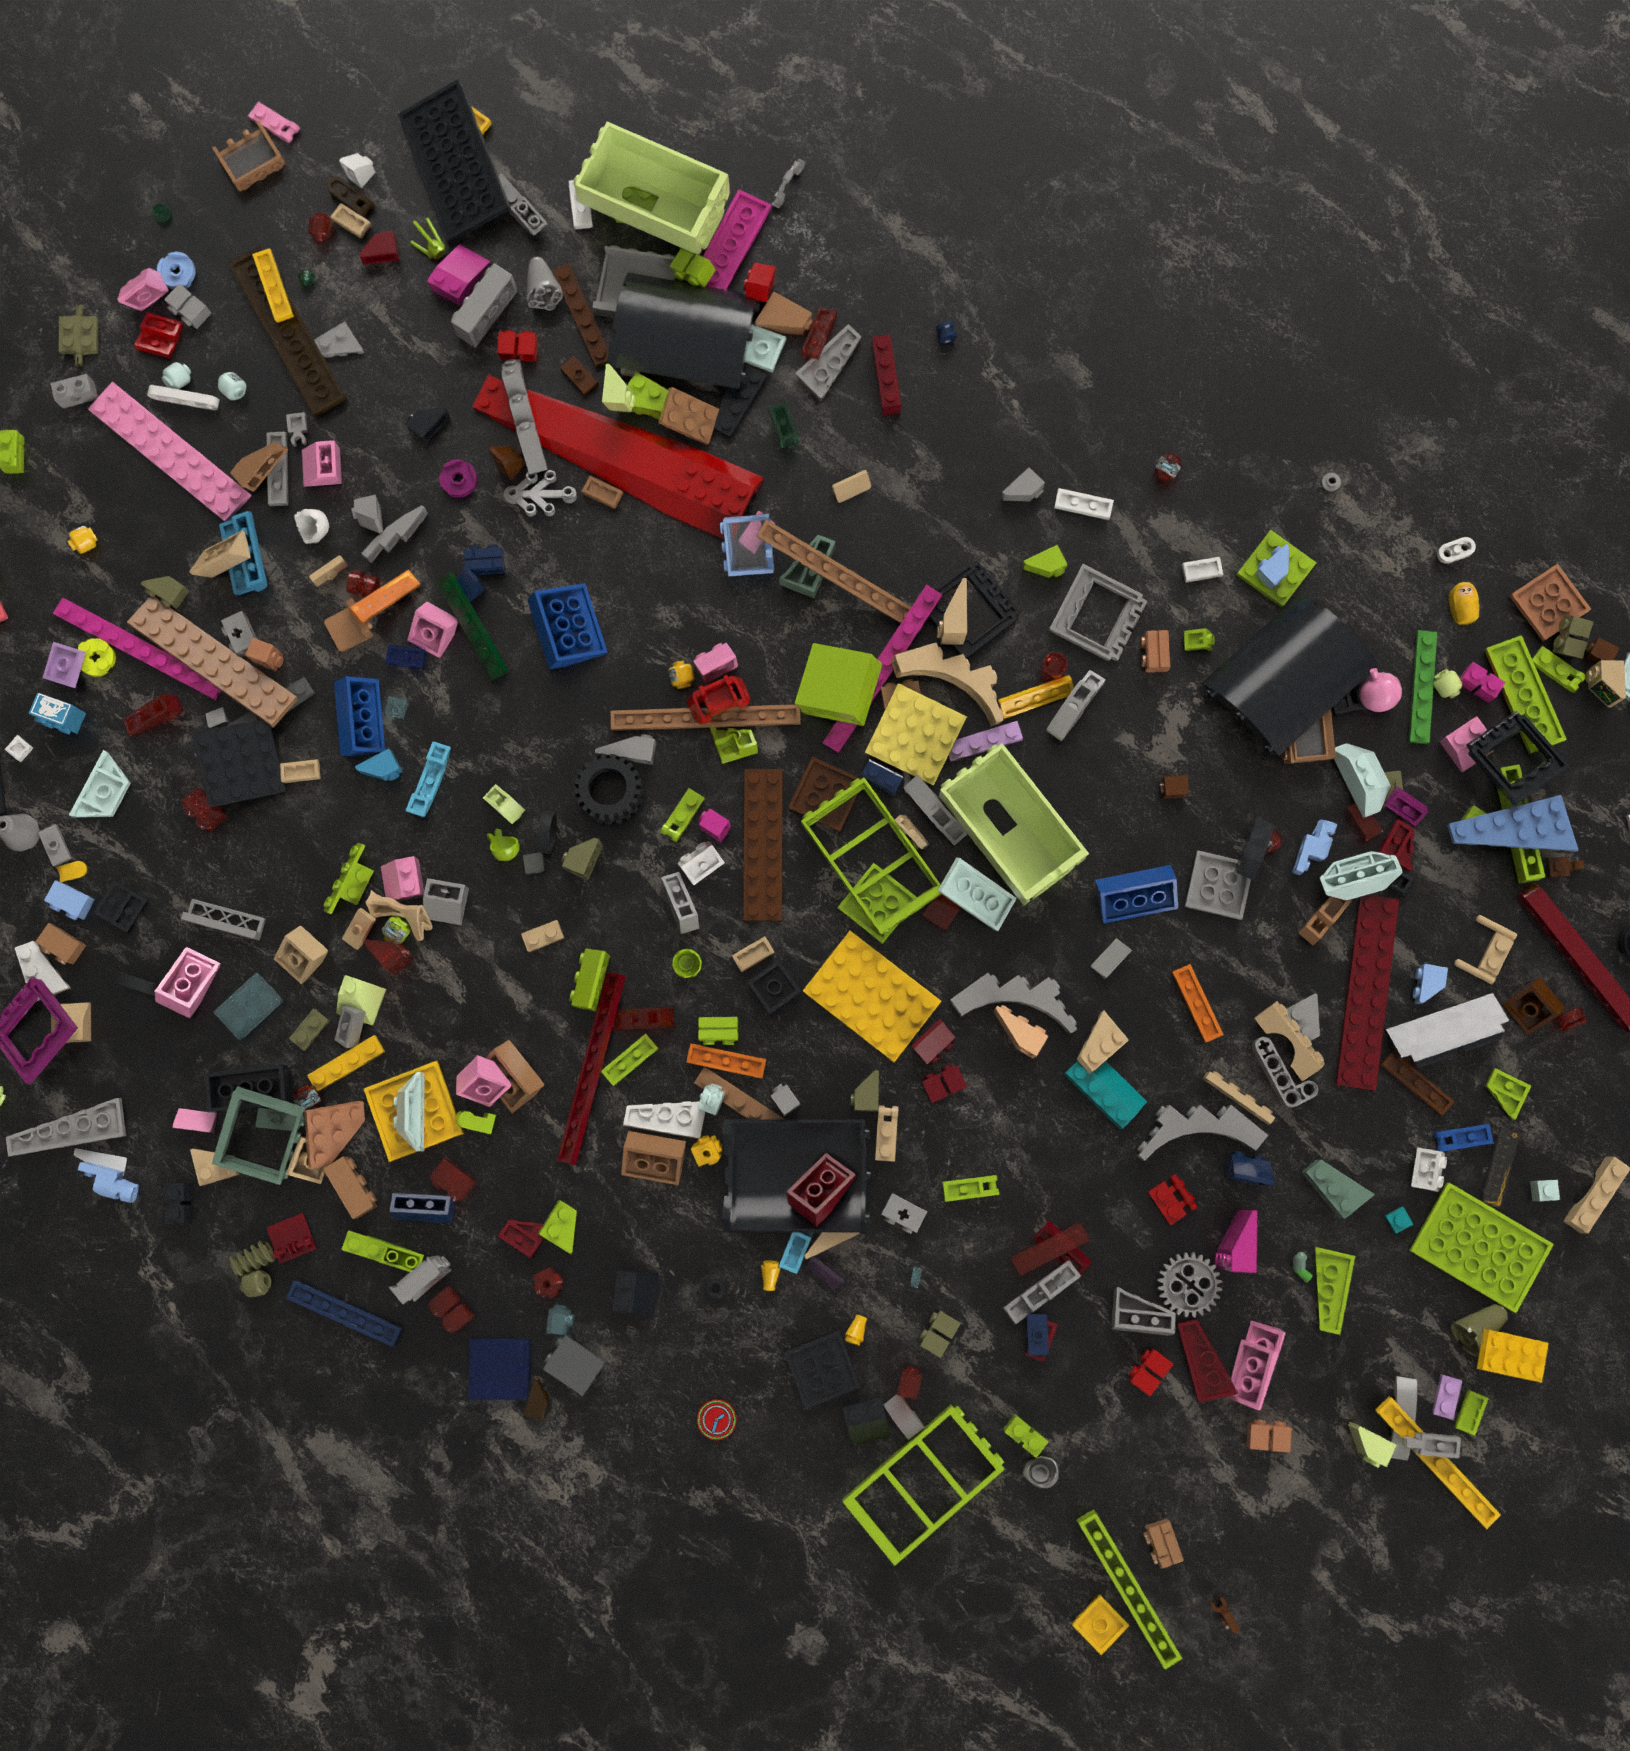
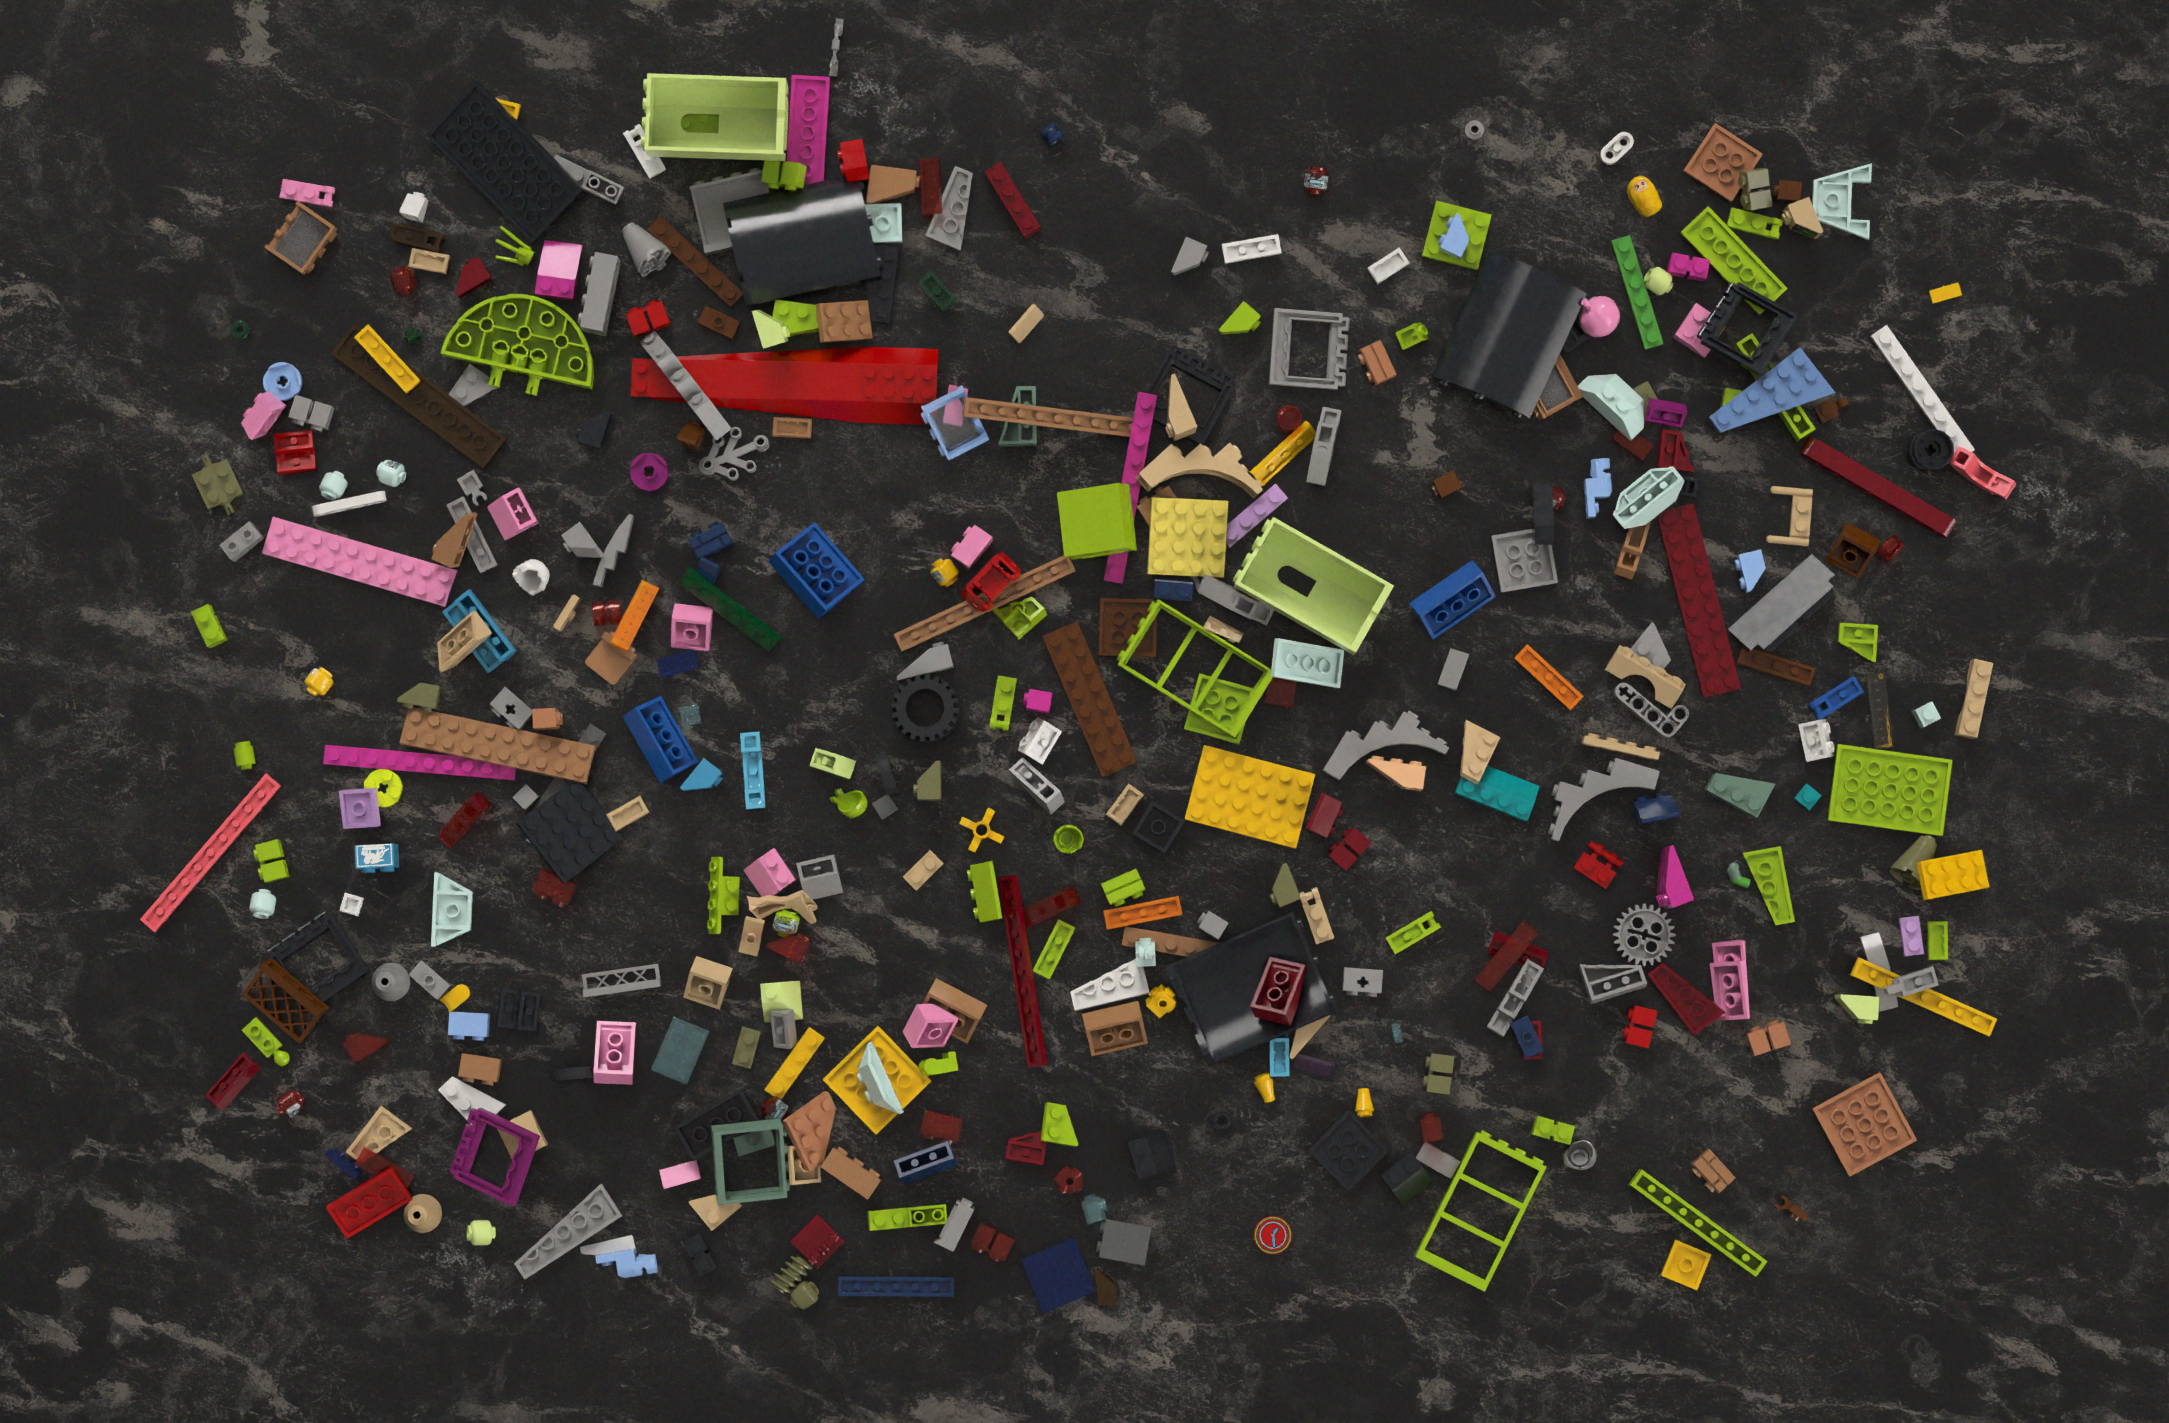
camera: 30 degrees left, 5 degrees up
none -> lime brick [441,294,594,396]
none -> yellow pin [959,808,1004,853]
none -> nougat plate [1811,1072,1917,1177]

